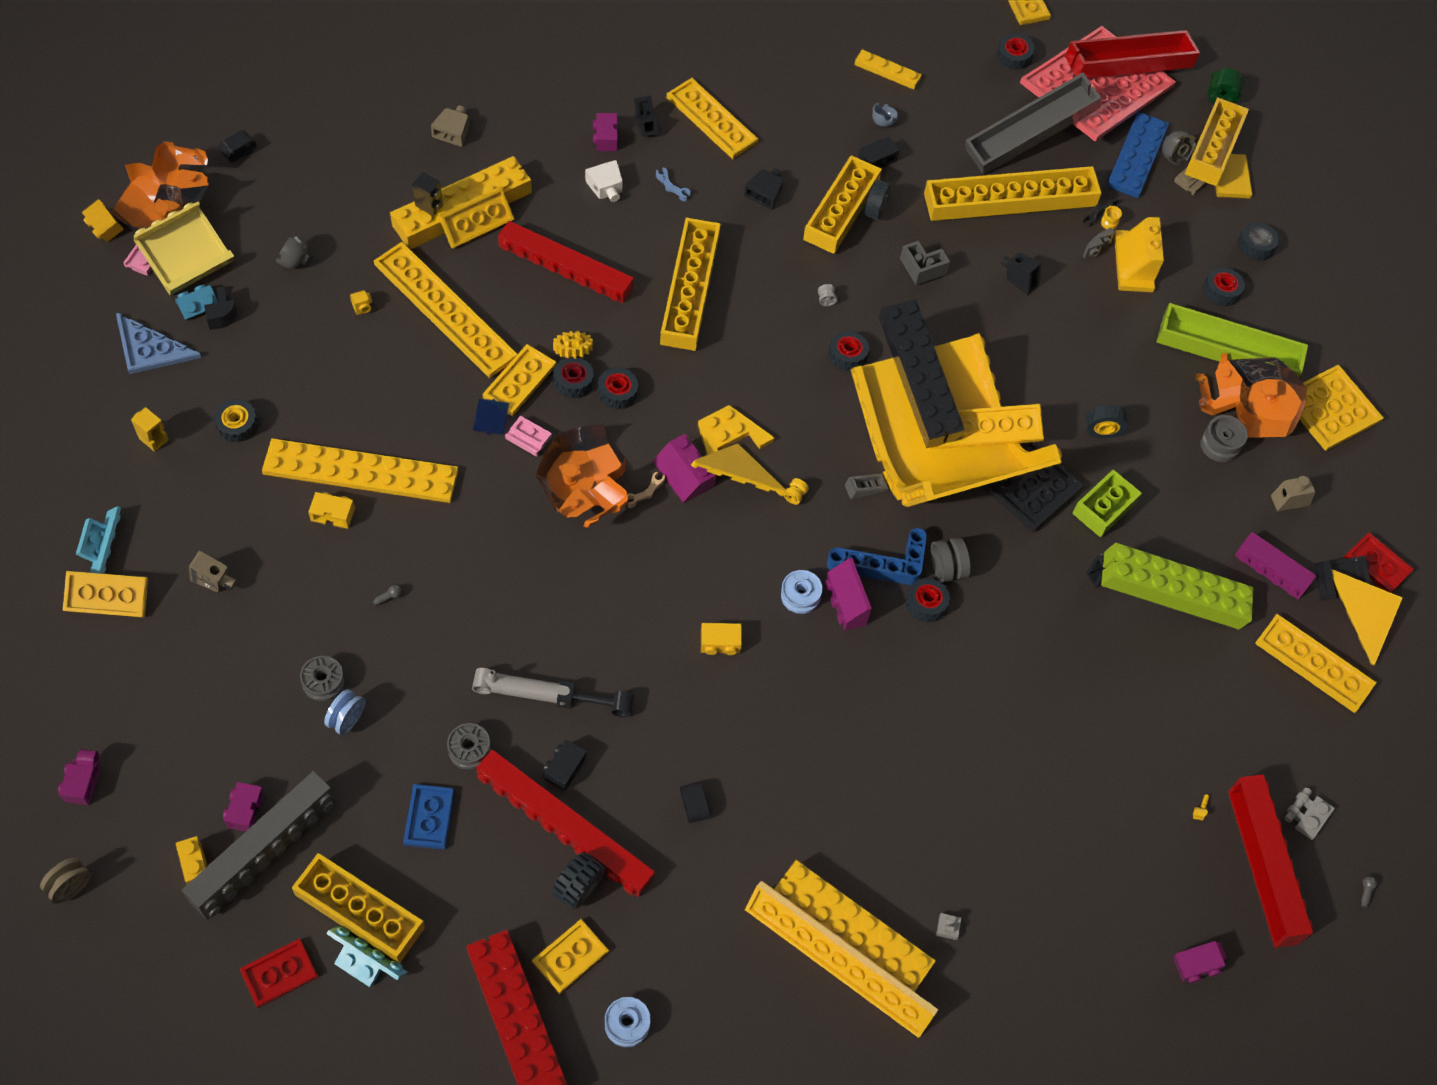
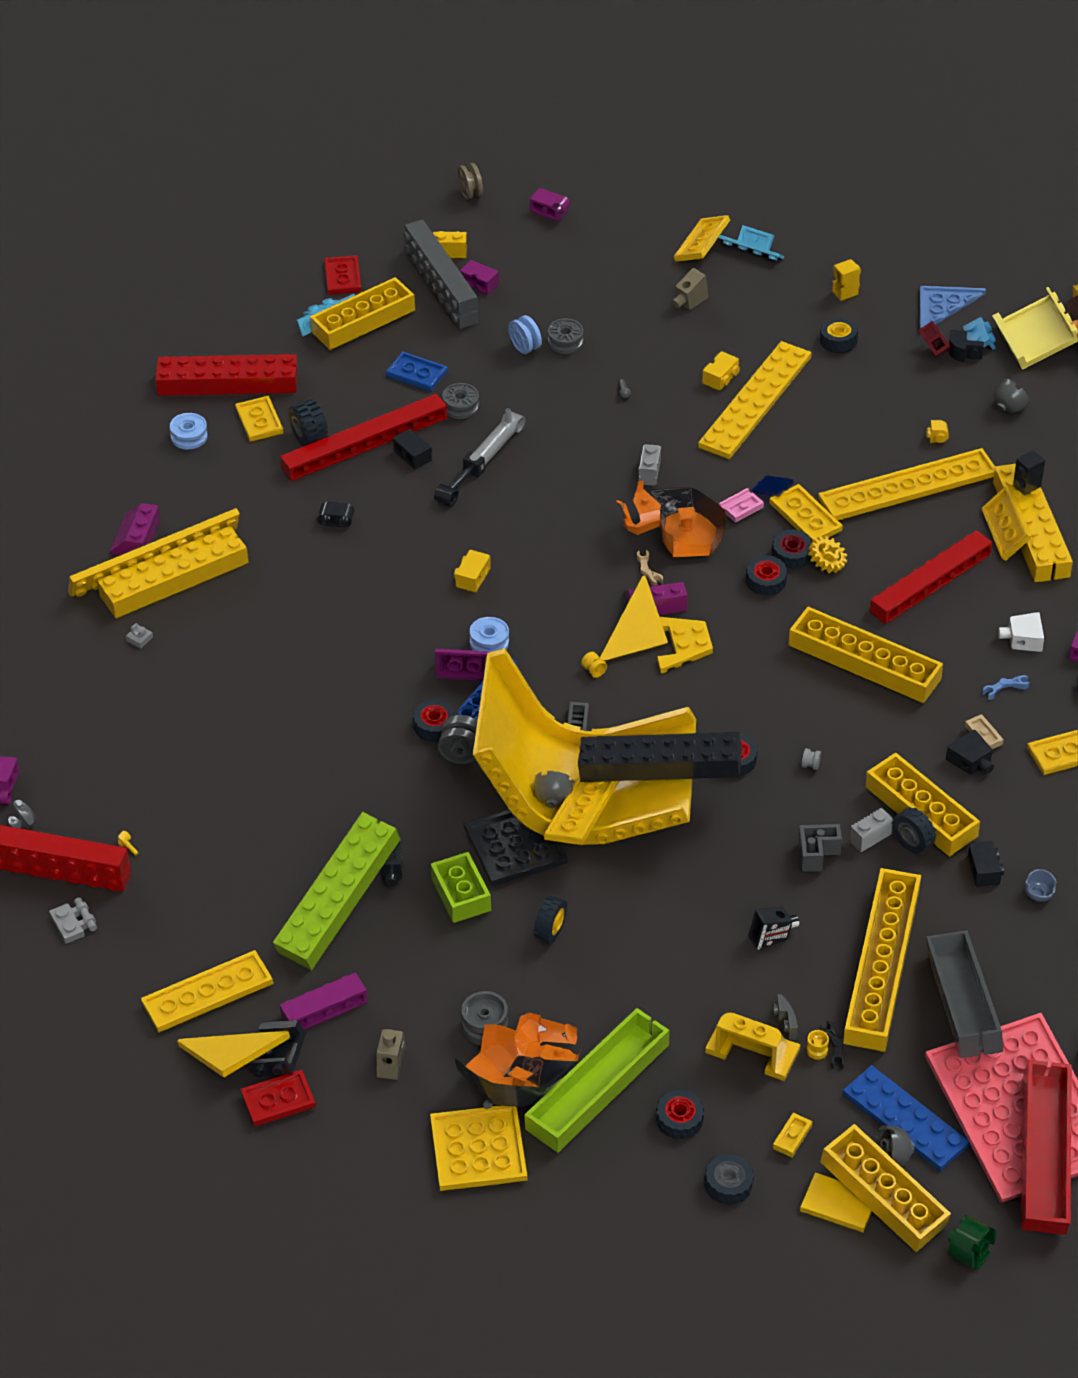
camera: 120 degrees right, 15 degrees down
none -> dark grey helmet [7,800,36,830]
none -> magenta slope [109,503,160,555]
none -> dark grey cylinder [534,771,574,808]
none -> light grey brick [639,444,661,486]
none -> yellow plate [773,1113,813,1158]
none -> light grey brick [850,808,893,852]
none -> dark red brick [918,321,951,358]
none -> tan plate [965,714,1004,749]

